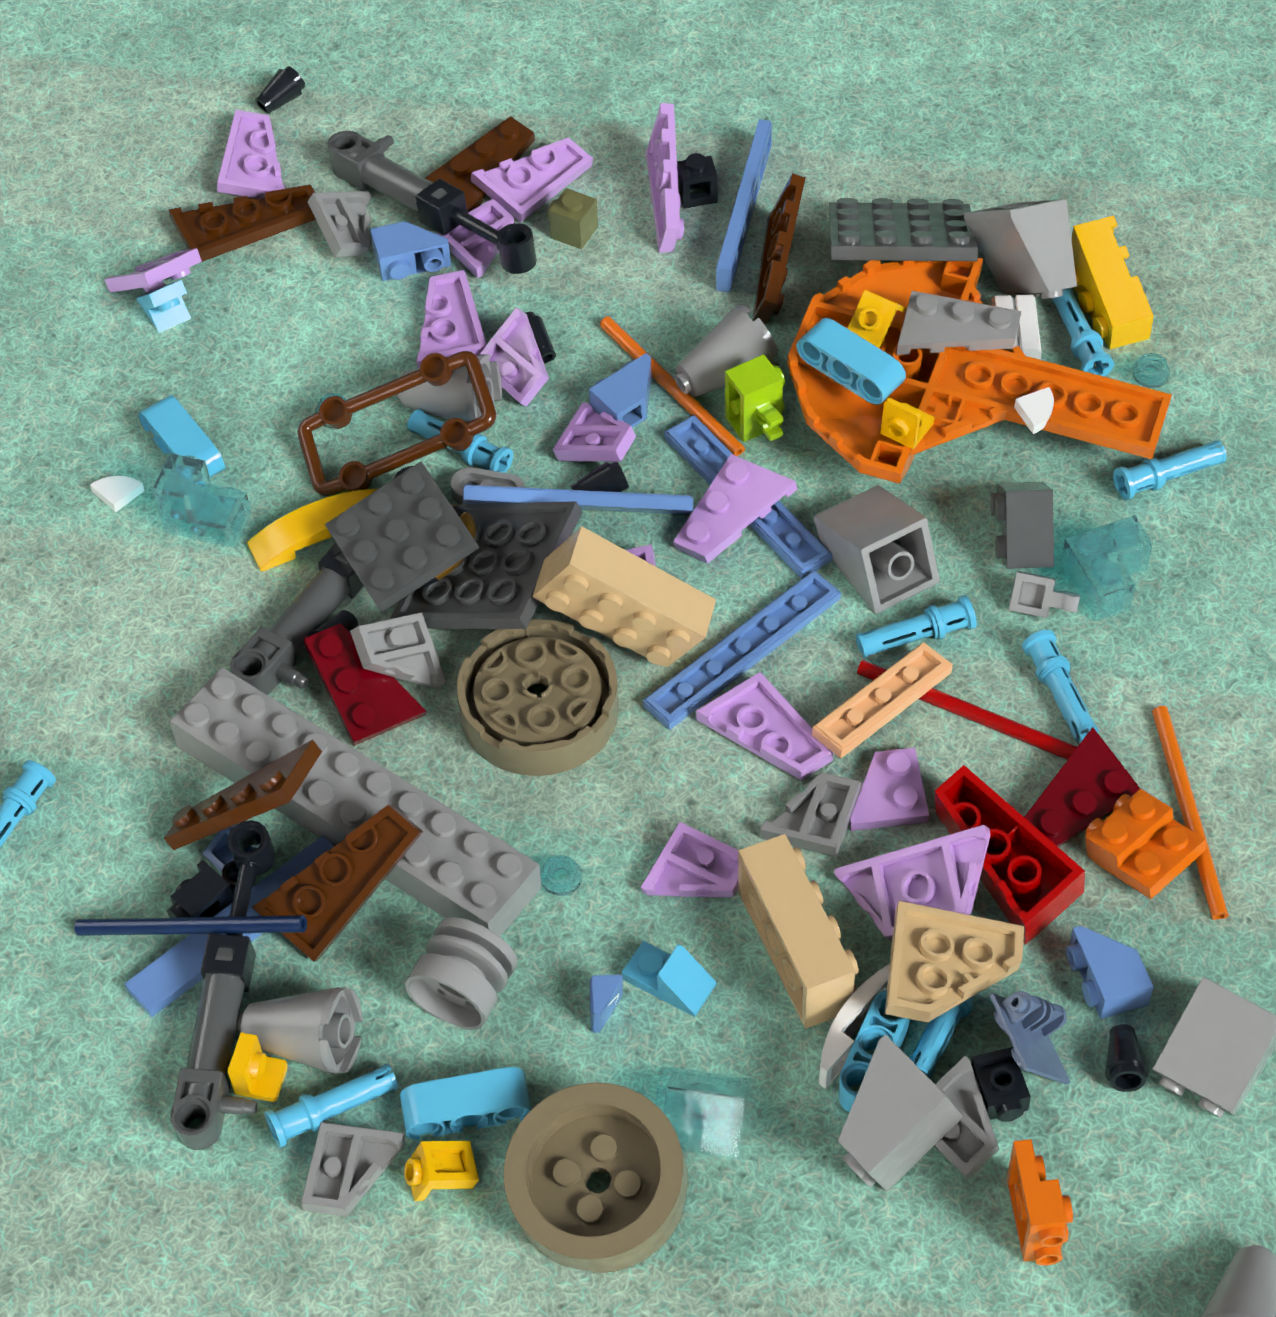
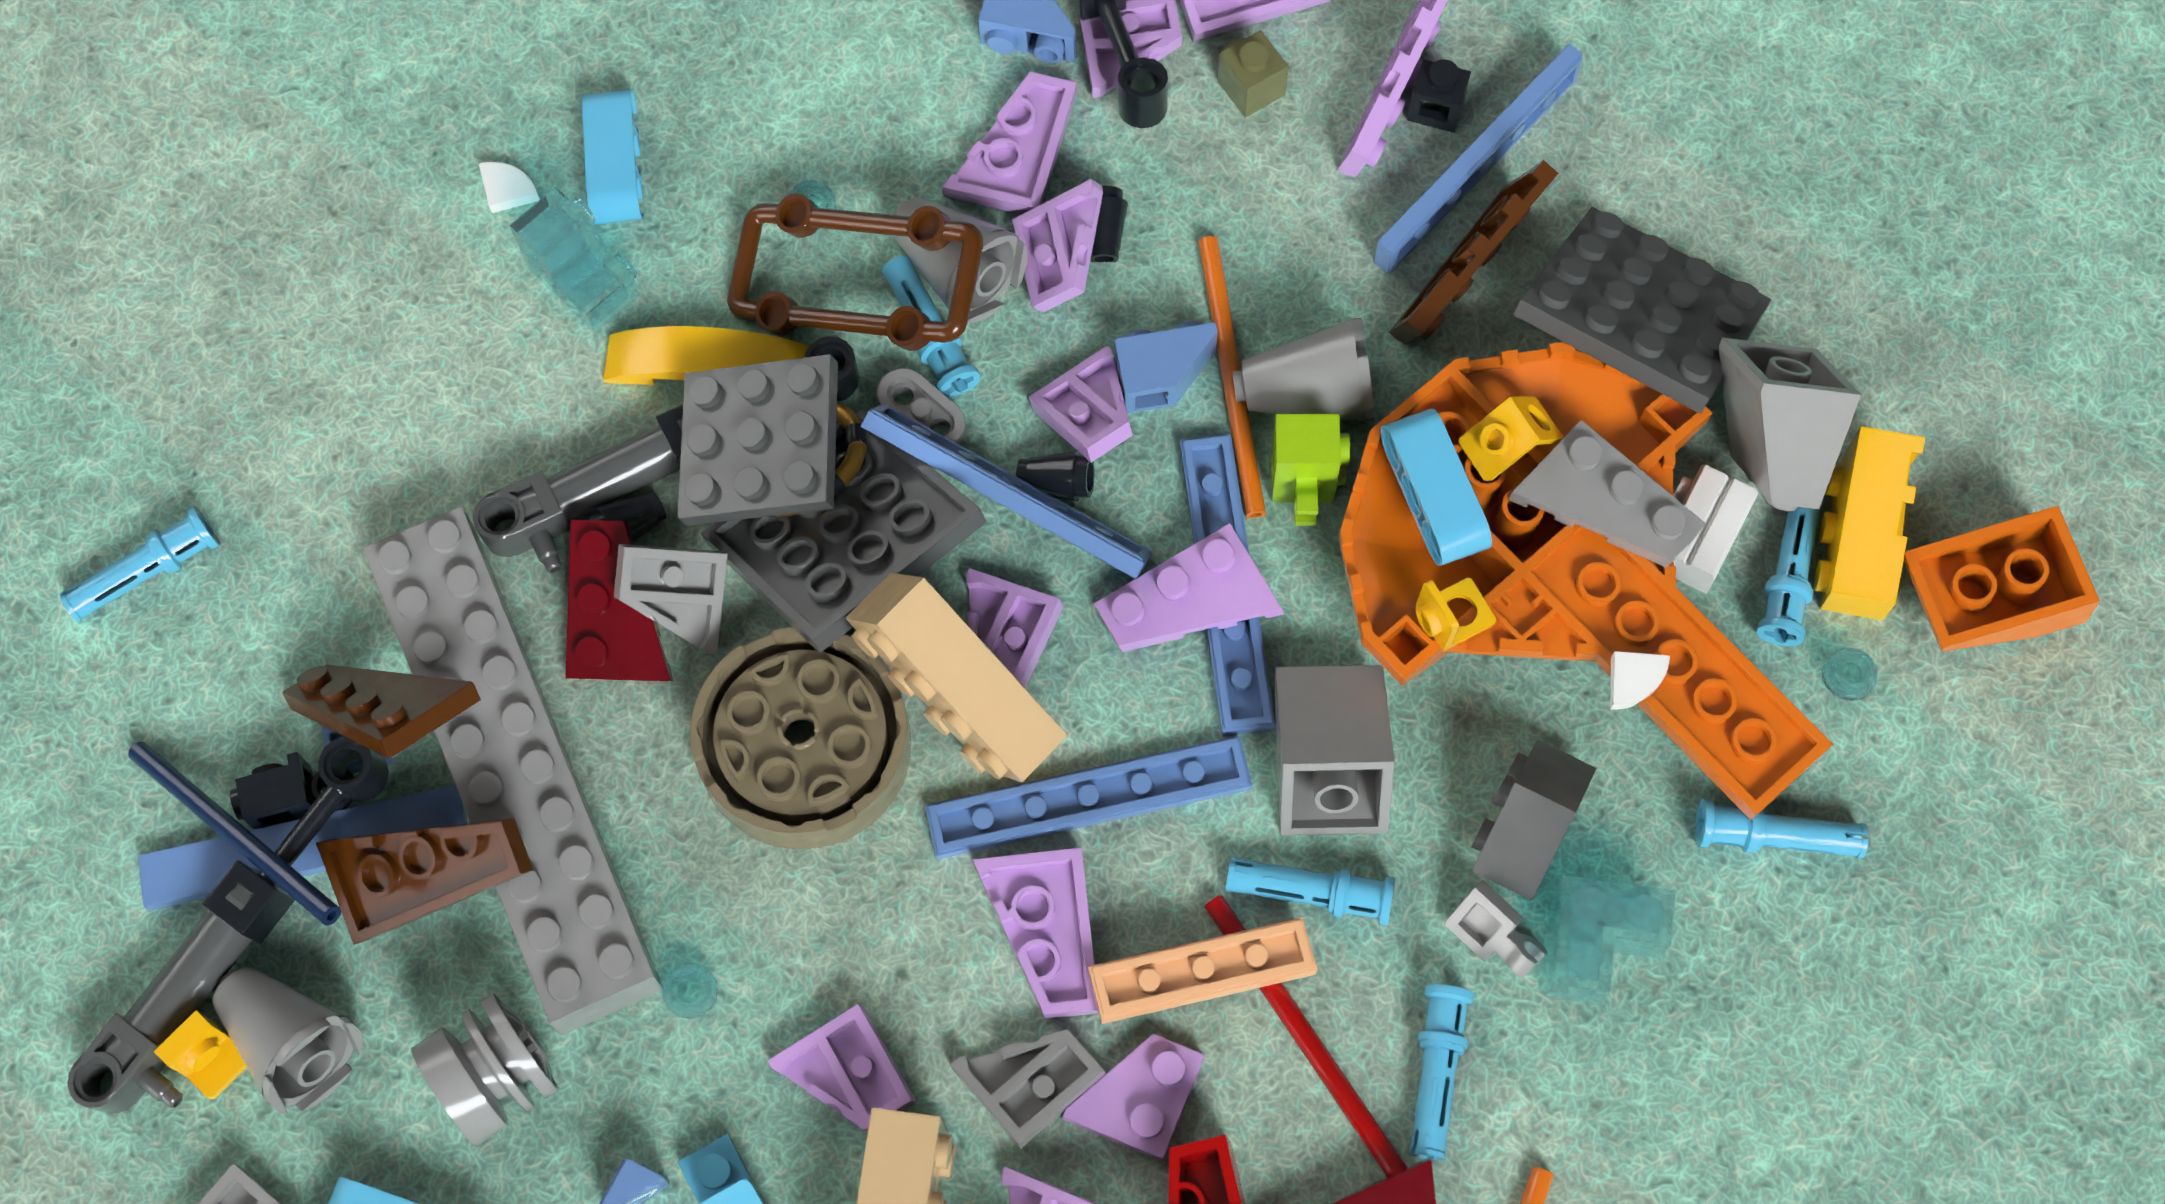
camera: 30 degrees right, 15 degrees up
medium azure pin [264,1063,398,1148] -> none
none -> orange slope [1904,505,2100,652]

